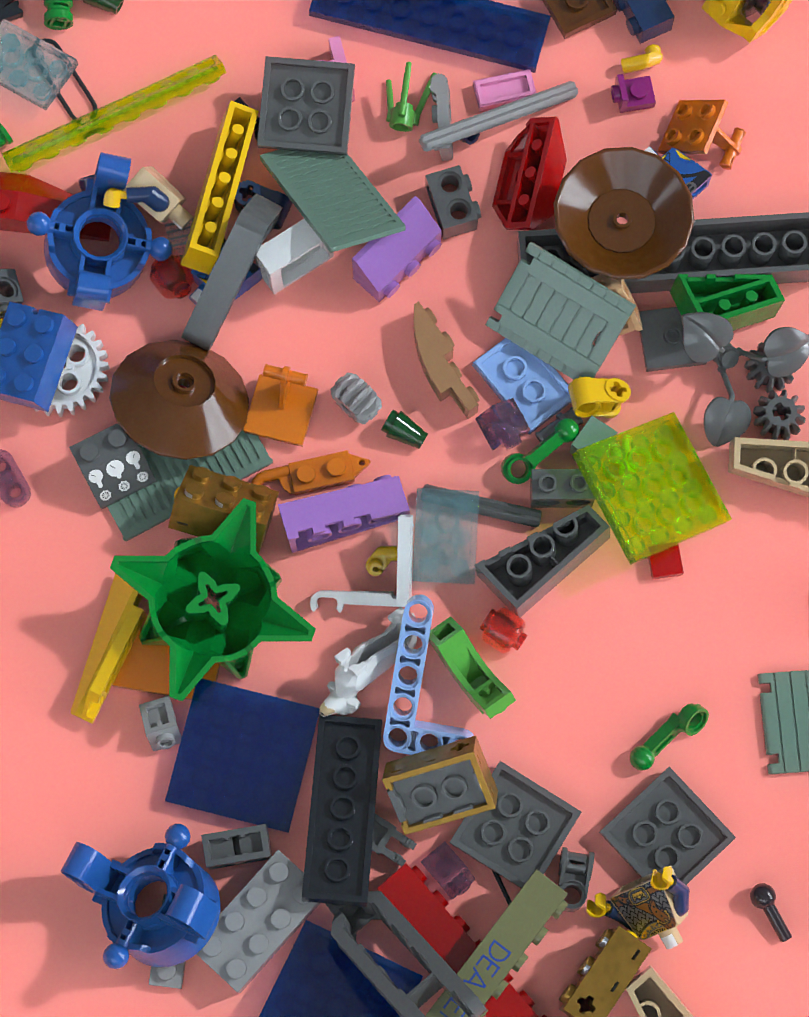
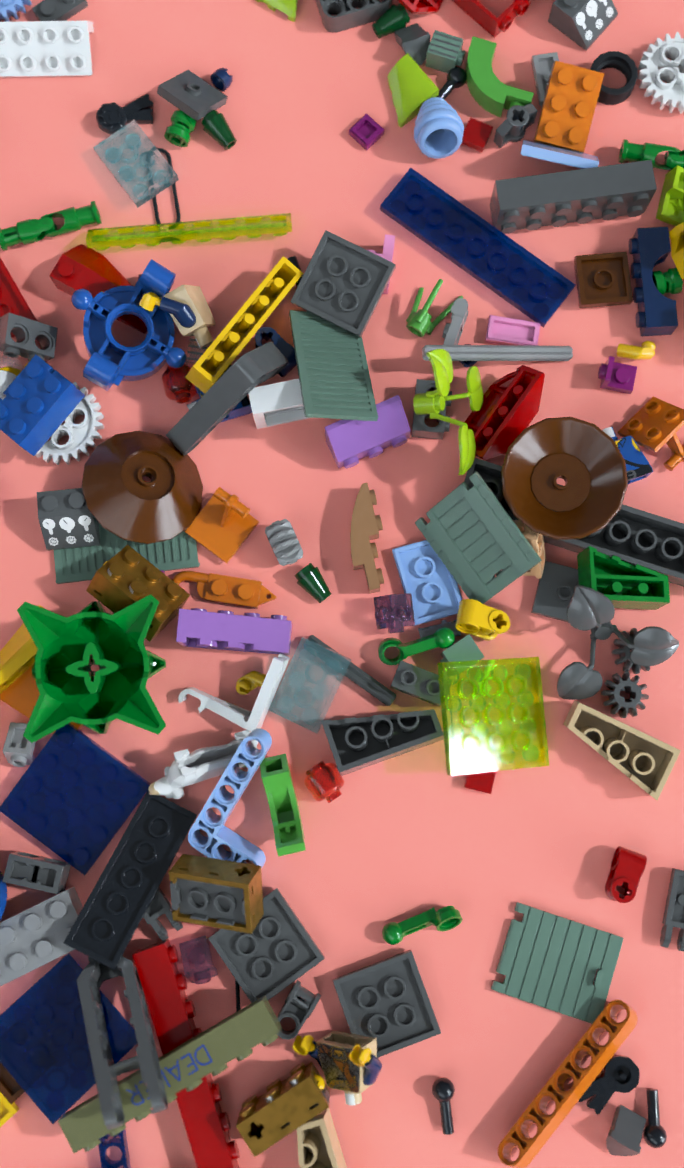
camera: 25 degrees right, 5 degrees up
none -> lime plant [413,349,484,475]

